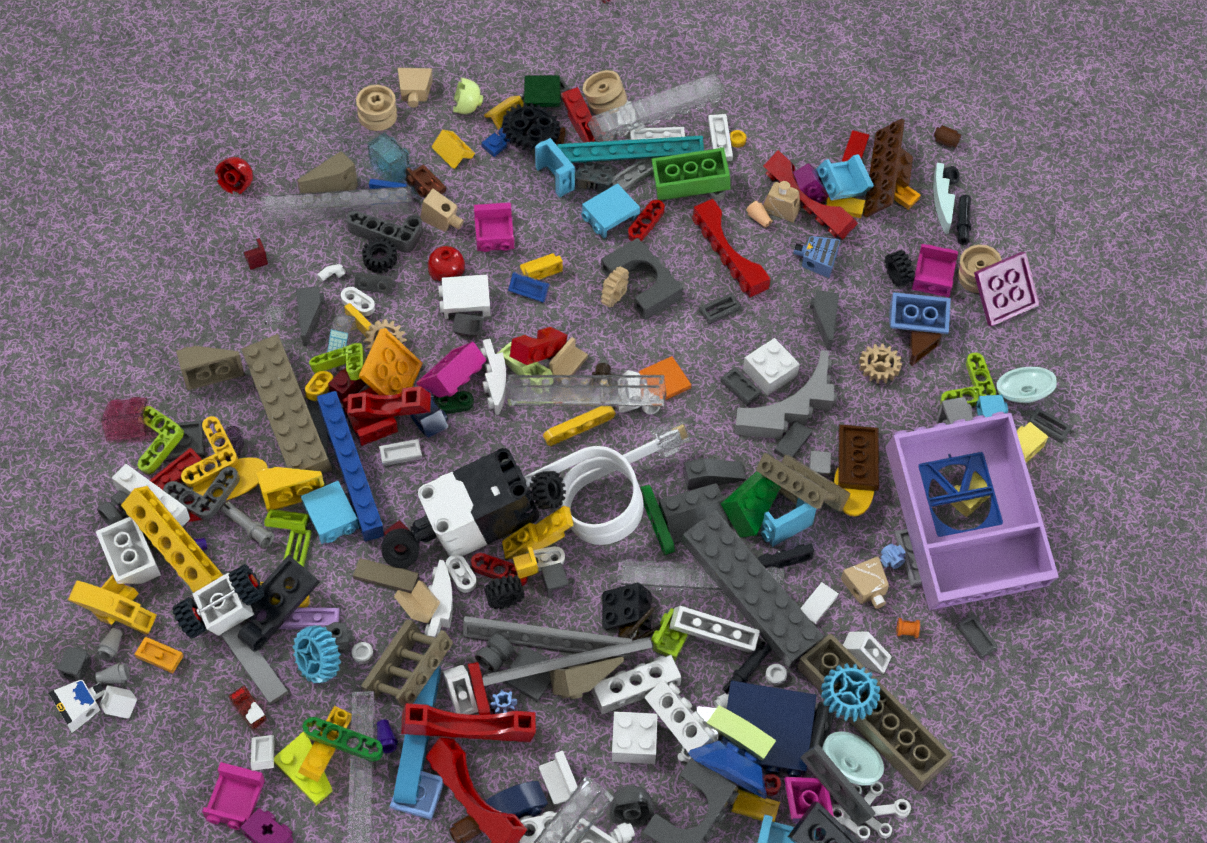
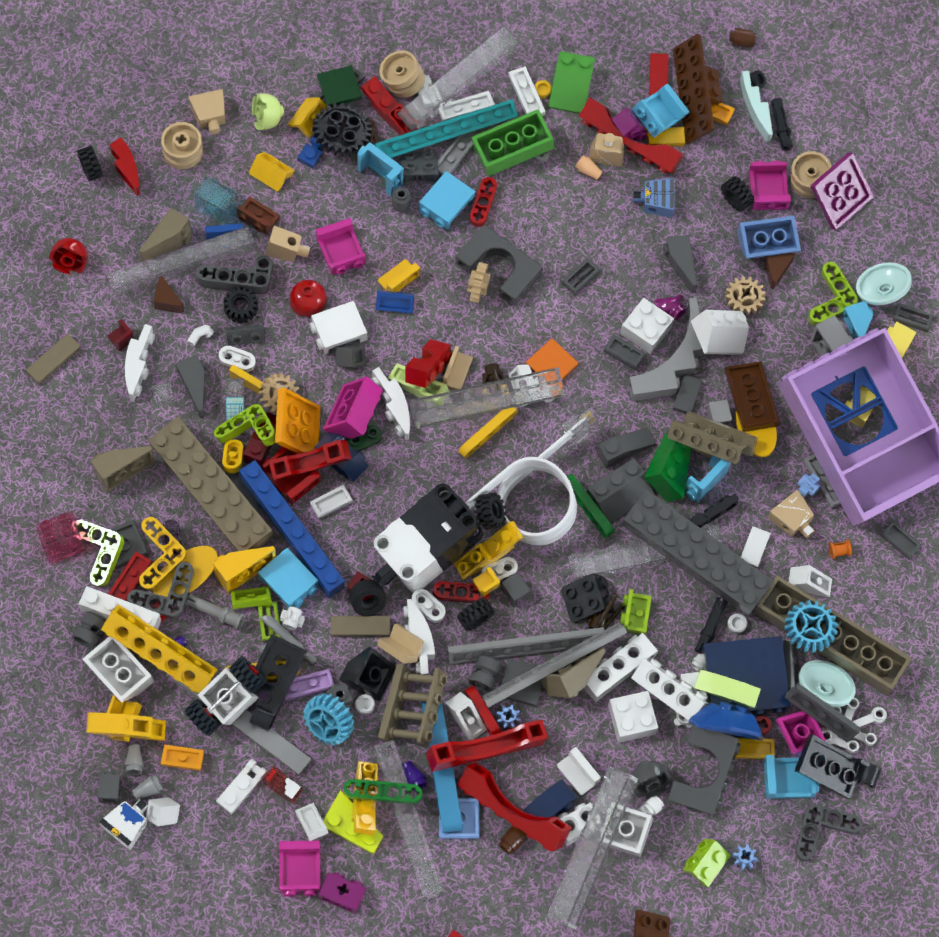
camera: 20 degrees left, 10 degrees up
white brick [669,606,760,653] -> none
red arch [692,199,771,298] -> none
none -> dark tan tile [26,334,81,385]
none -> black tyre [77,145,103,182]
none -> red slope [109,137,140,196]
none -> white slope [125,324,155,402]
none -> reddish brown slope [154,276,184,313]
none -> white plate [216,759,268,815]
none -> light grey piece [260,615,317,665]
none -> white gear [280,607,305,631]
none -> black slope [339,647,396,701]
none -> dark grey brick [392,187,411,212]
none -> bright green slope [548,51,595,114]
none -> magenta animal [653,294,686,320]
none -> white slope [691,310,749,355]

